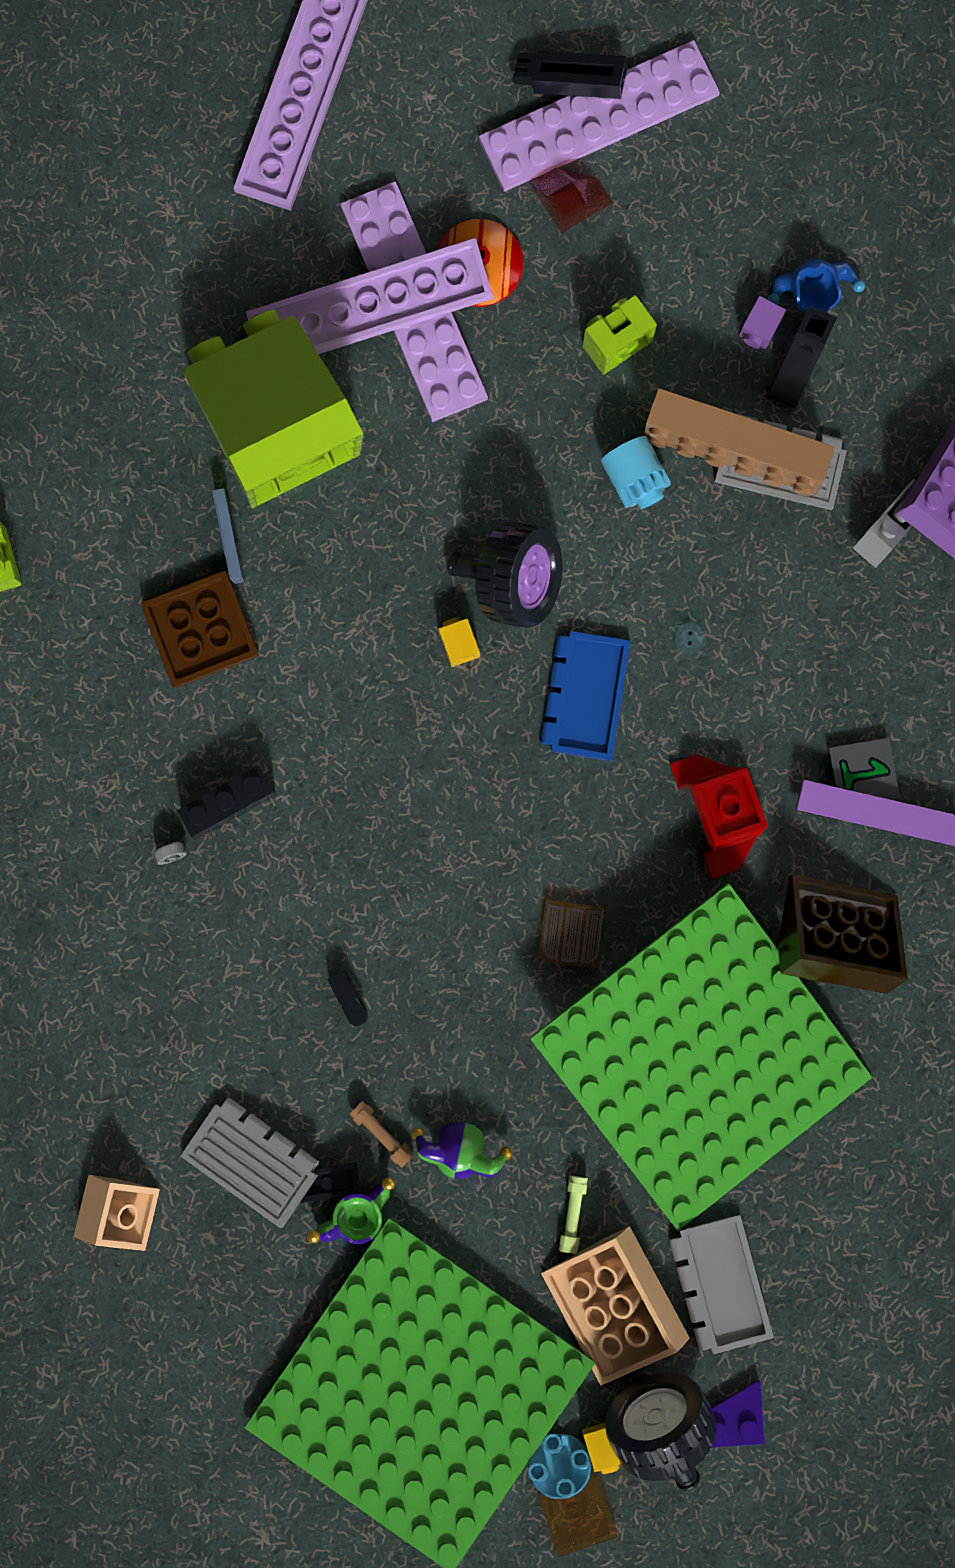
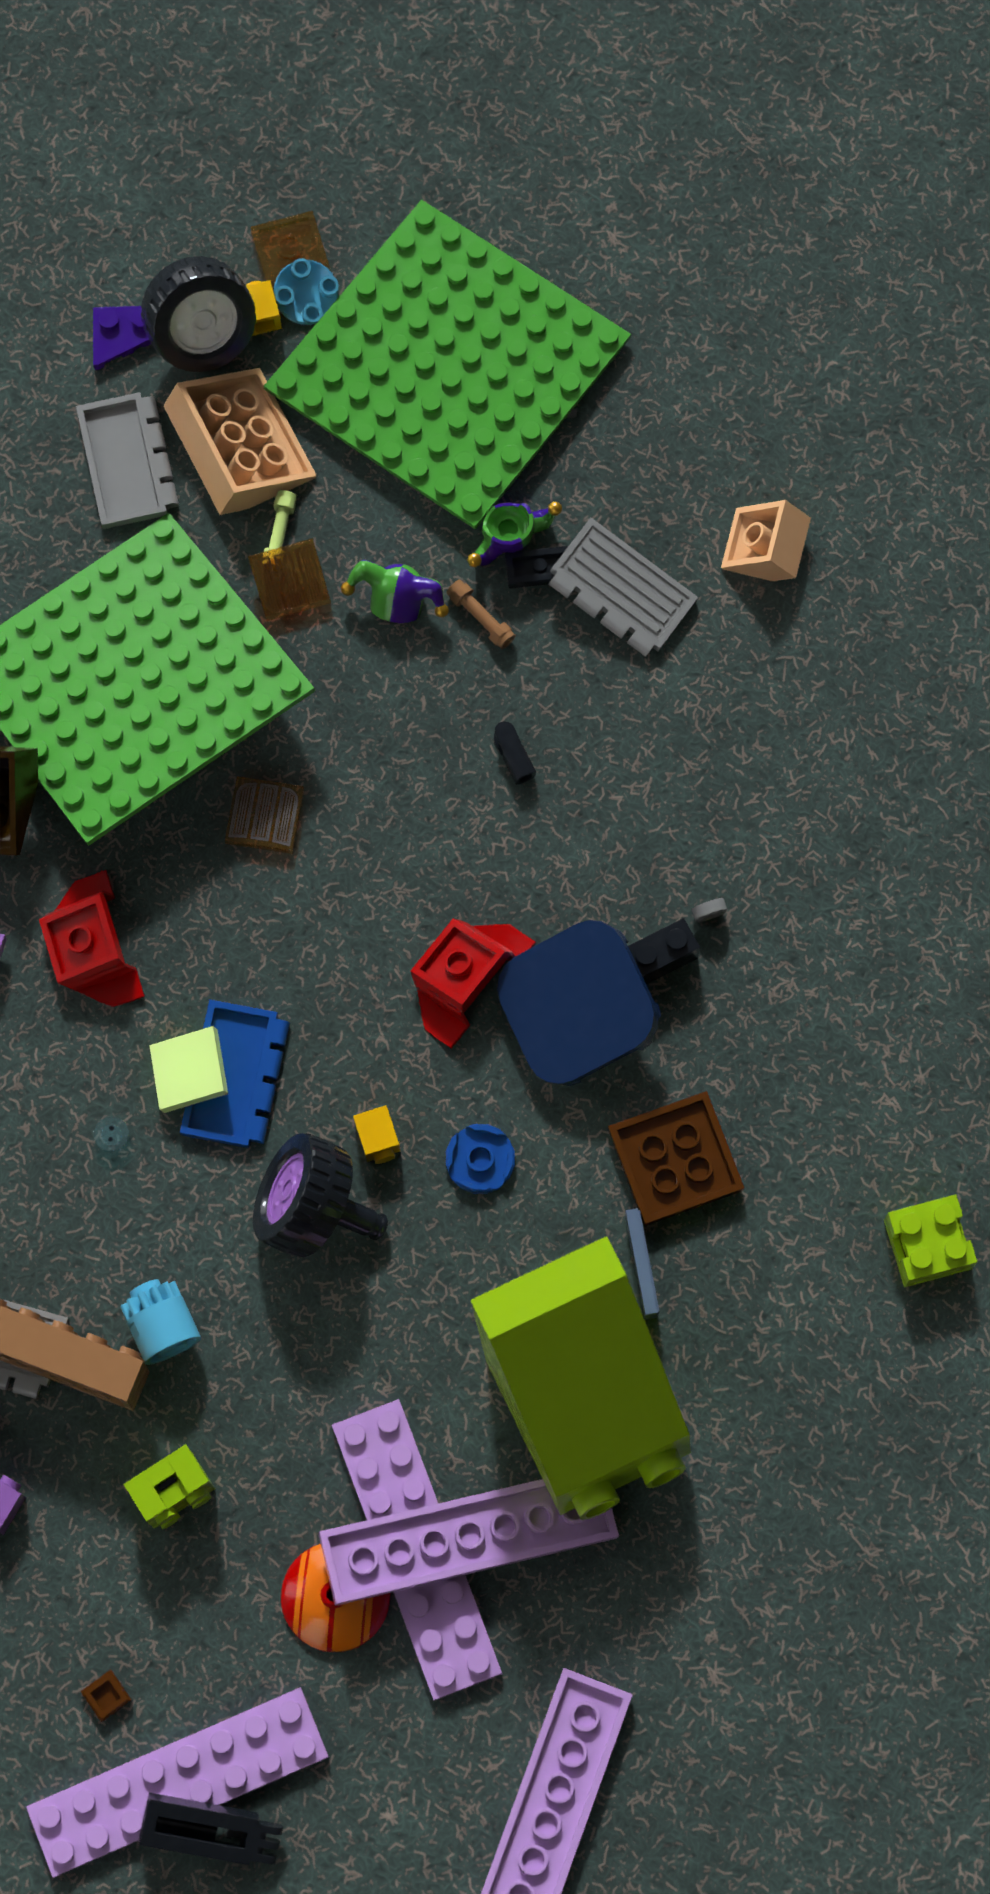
camera: 175 degrees left, 10 degrees down
clear red slope [530,168,612,233] -> none
none -> reddish brown tile [80,1669,132,1722]
none -> yellowish green tile [149,1026,228,1113]
none -> clear orange tile [248,538,331,622]
none -> red piece [411,918,536,1049]
none -> blue tile [446,1124,515,1194]
none -> dark blue tile [497,920,661,1086]

